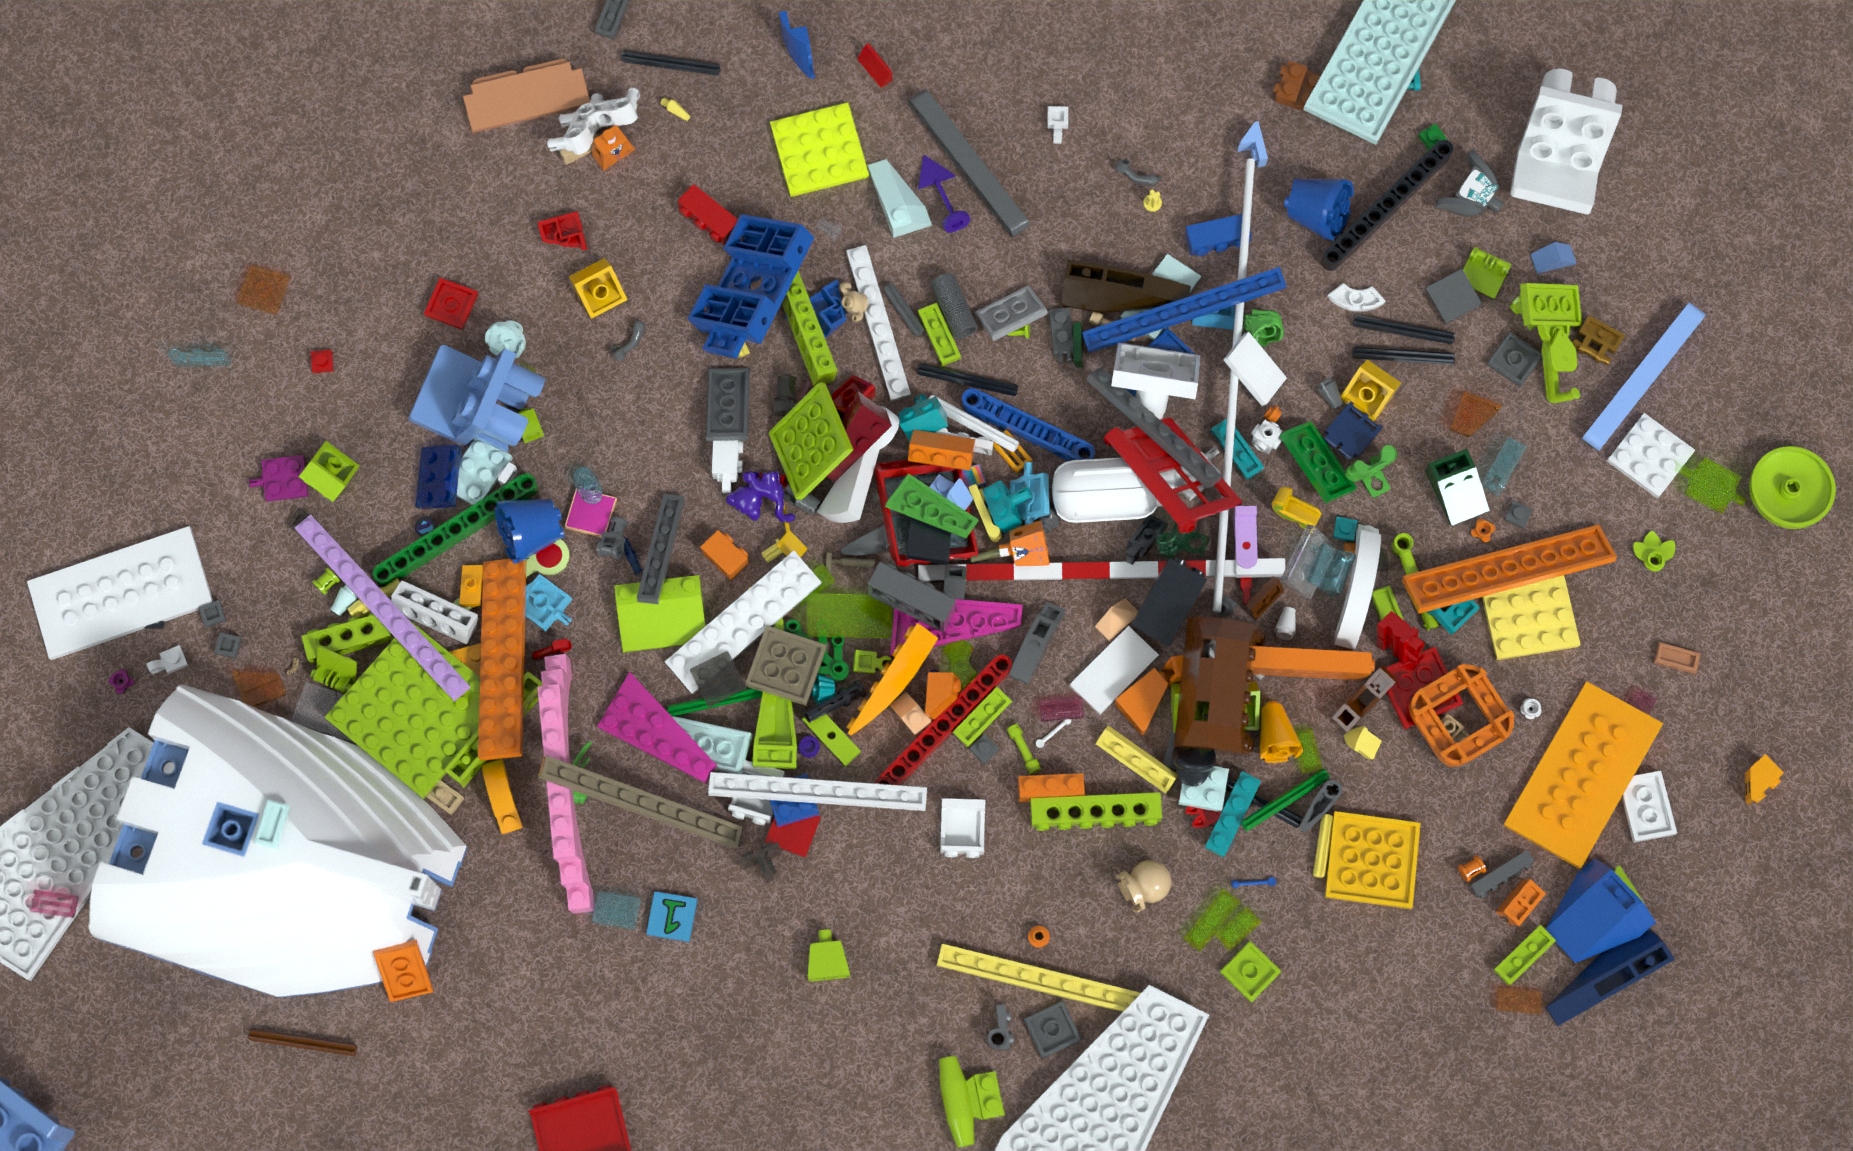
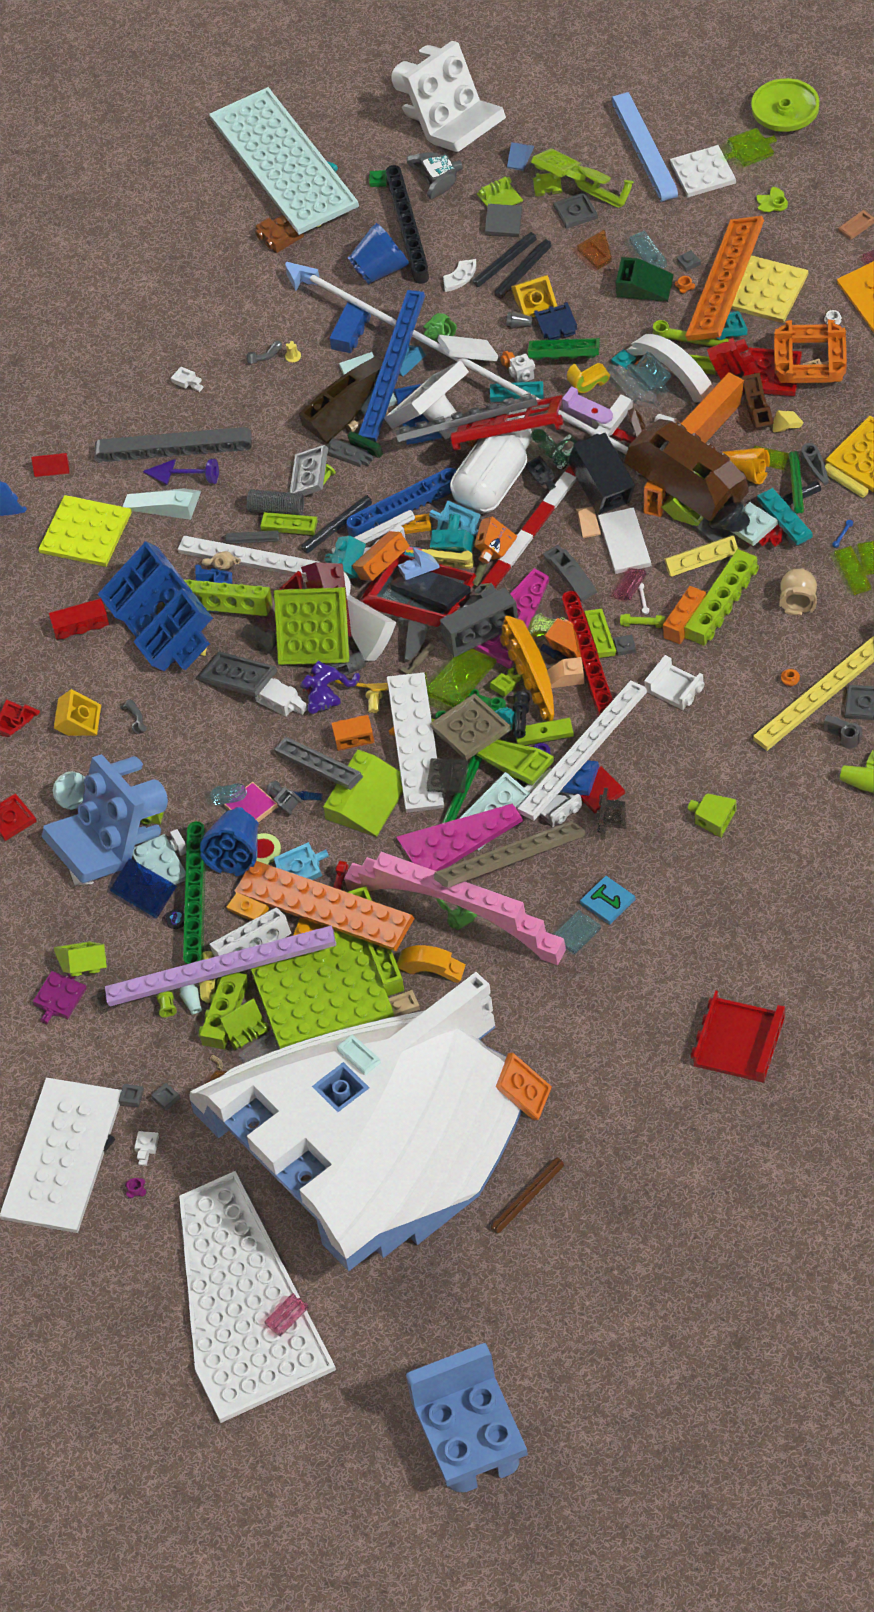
camera: 50 degrees left, 20 degrees down
bright green wing [885,473,979,538] -> none
orange slope [1114,668,1168,736] -> none
bright green piece [1345,445,1397,498] -> none
pearl gold plate [1572,315,1625,366] -> none

